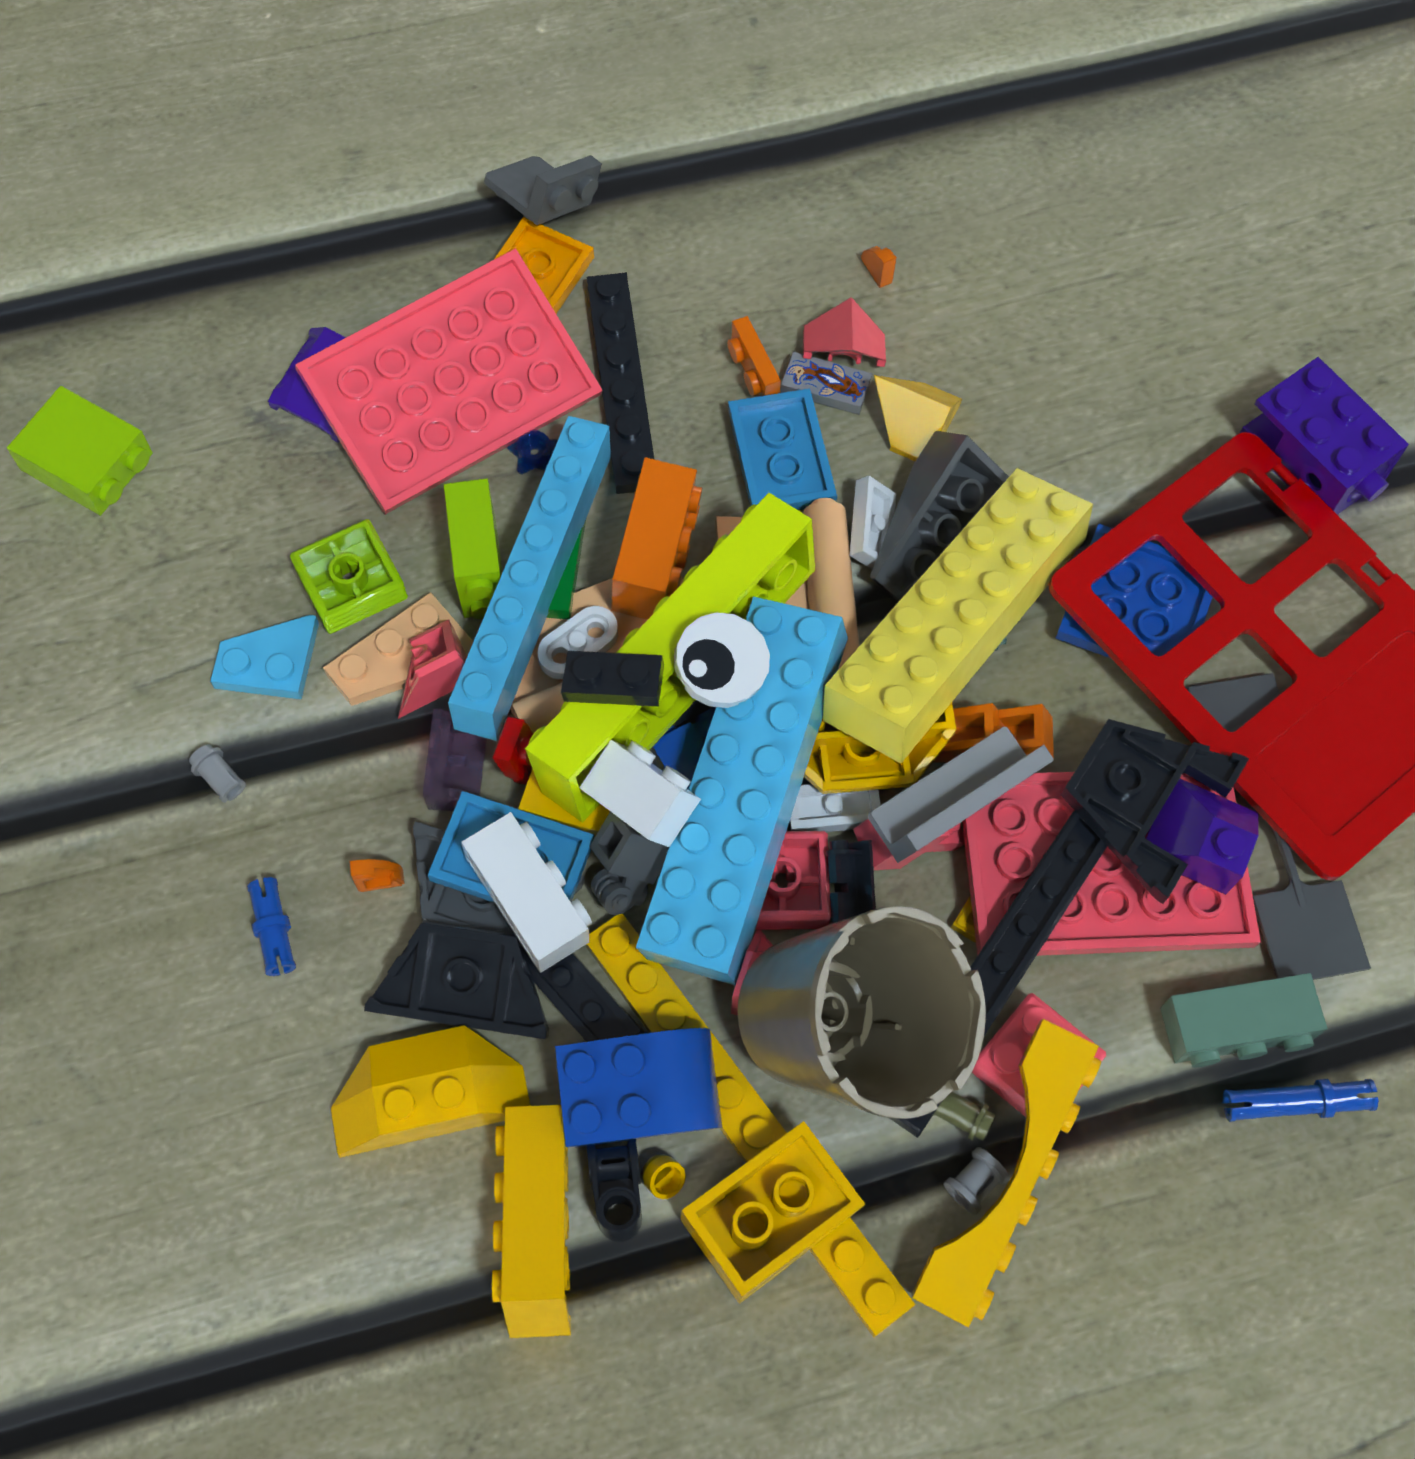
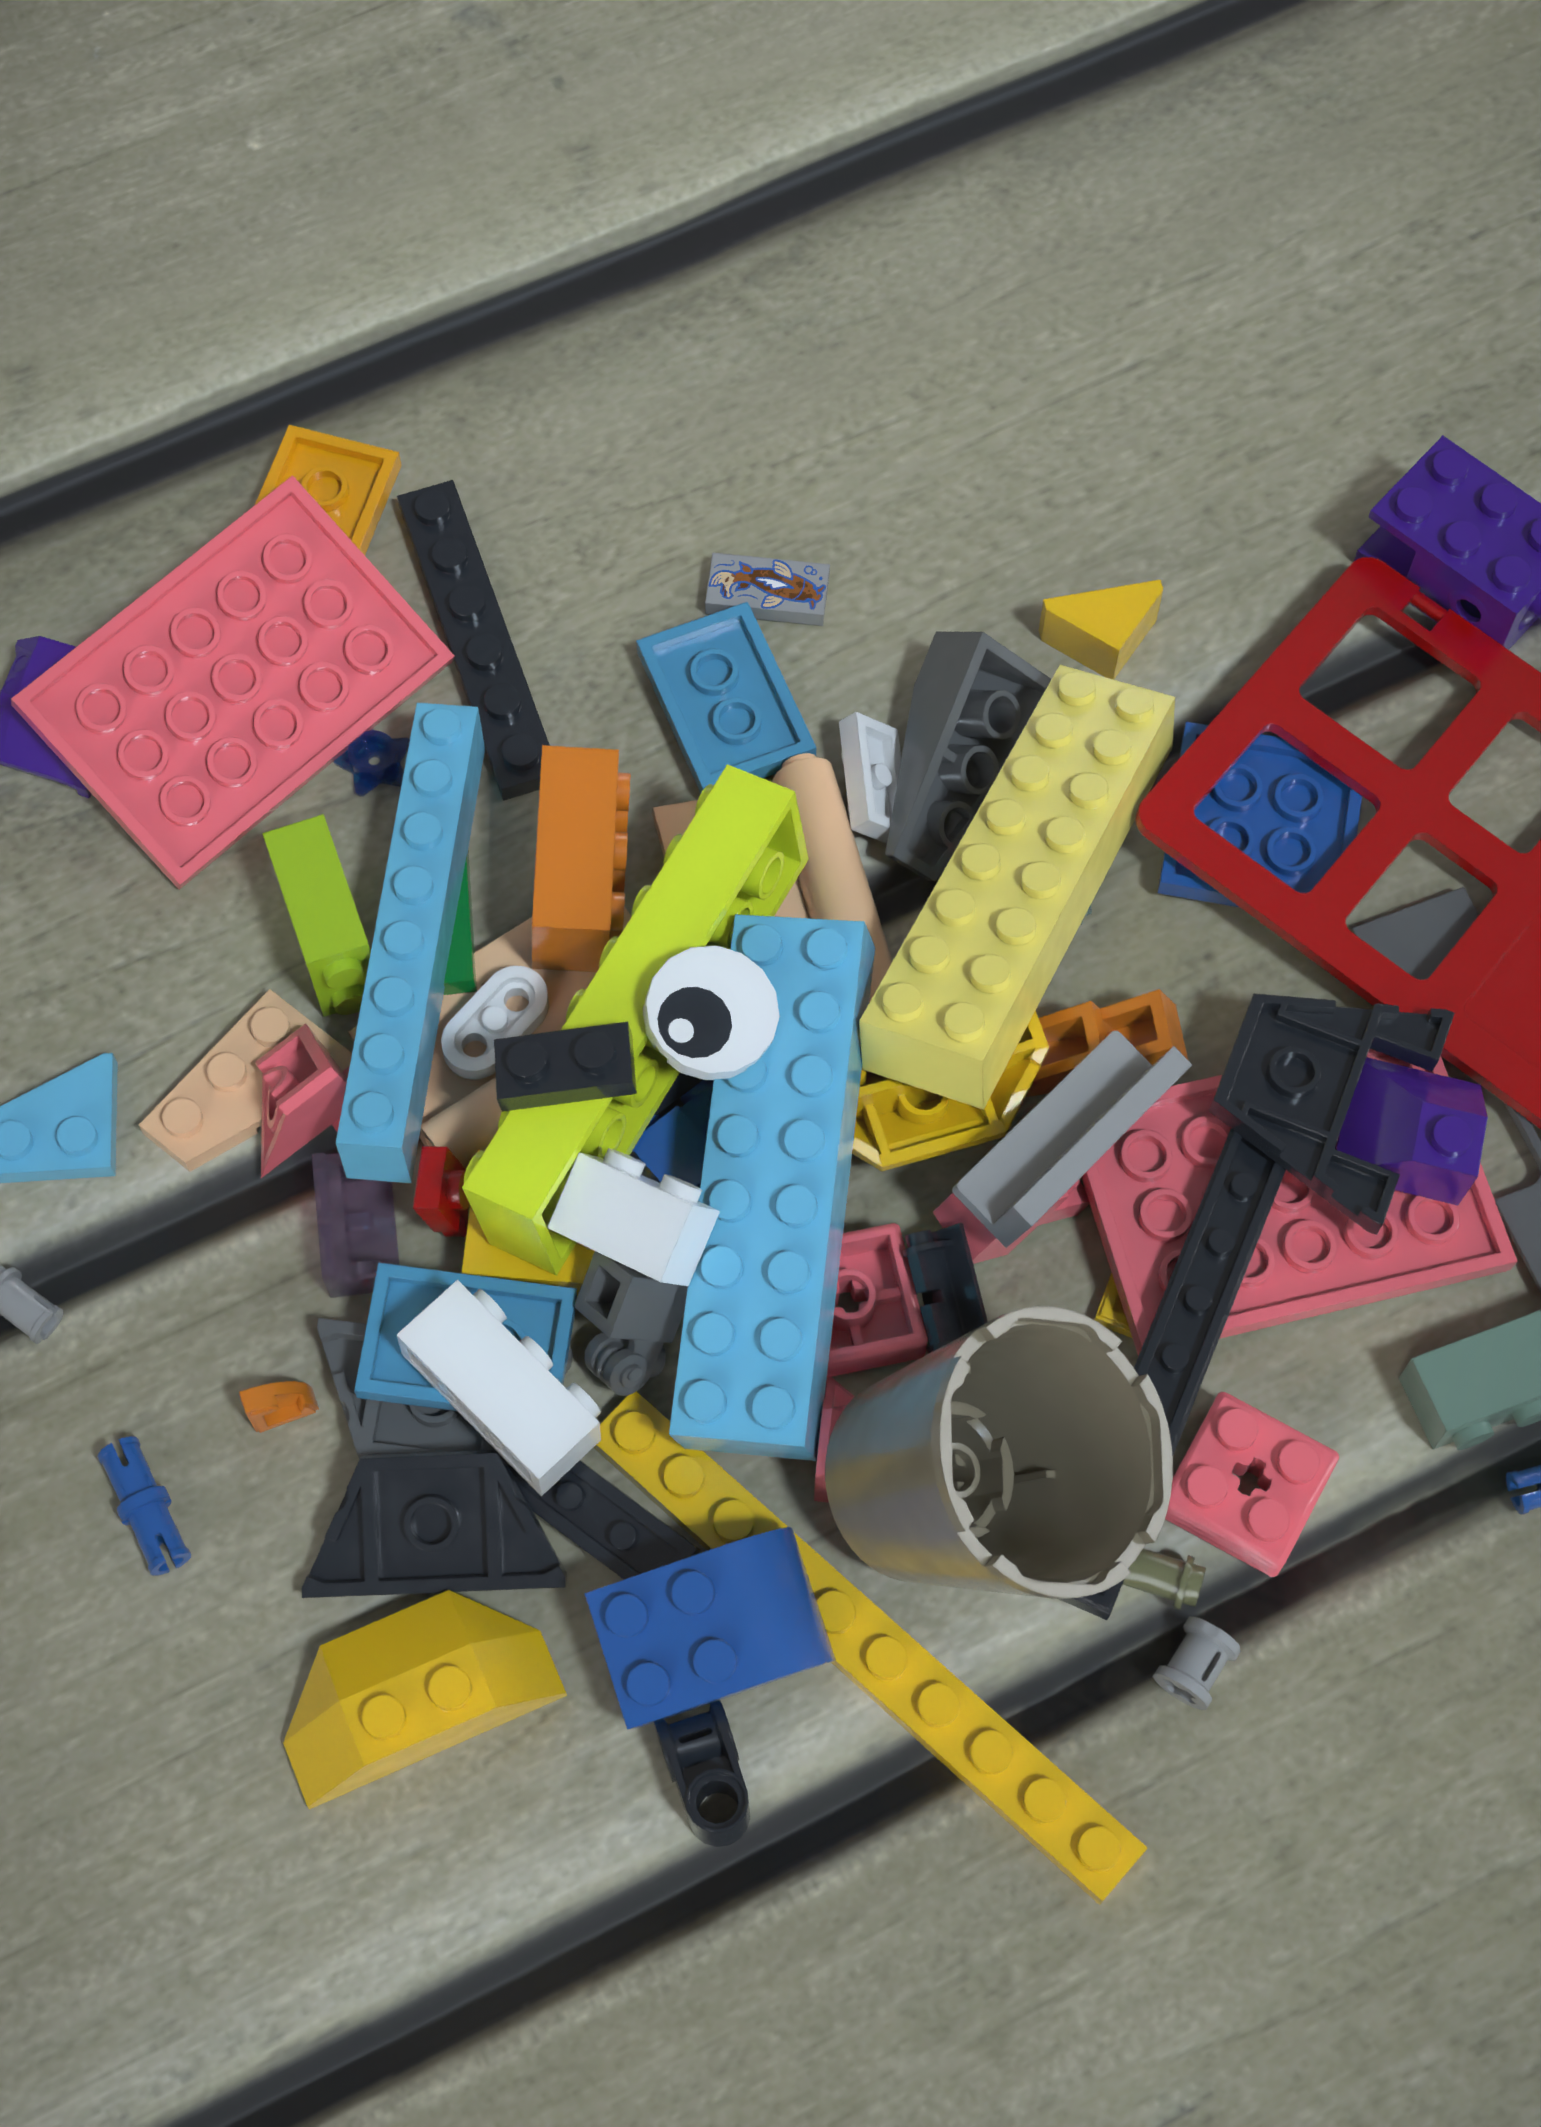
camera: 10 degrees left, 0 degrees up
lime brick [290,519,408,634] -> none
dark grey bracket [484,155,602,225] -> none
yellow wedge [492,1105,571,1338] -> none
yellow hinge [641,1155,686,1199] -> none
yellow slope [680,1121,865,1304] -> none
orange plate [727,316,781,397] -> none
white plate [789,784,881,832] -> none
coral slope [803,297,886,367] -> none
orange tile [861,246,897,288] -> none
yellow slope [874,375,962,462] -> none
yellow arch [912,1019,1102,1328] -> none
none -> yellow slope [1038,579,1164,680]

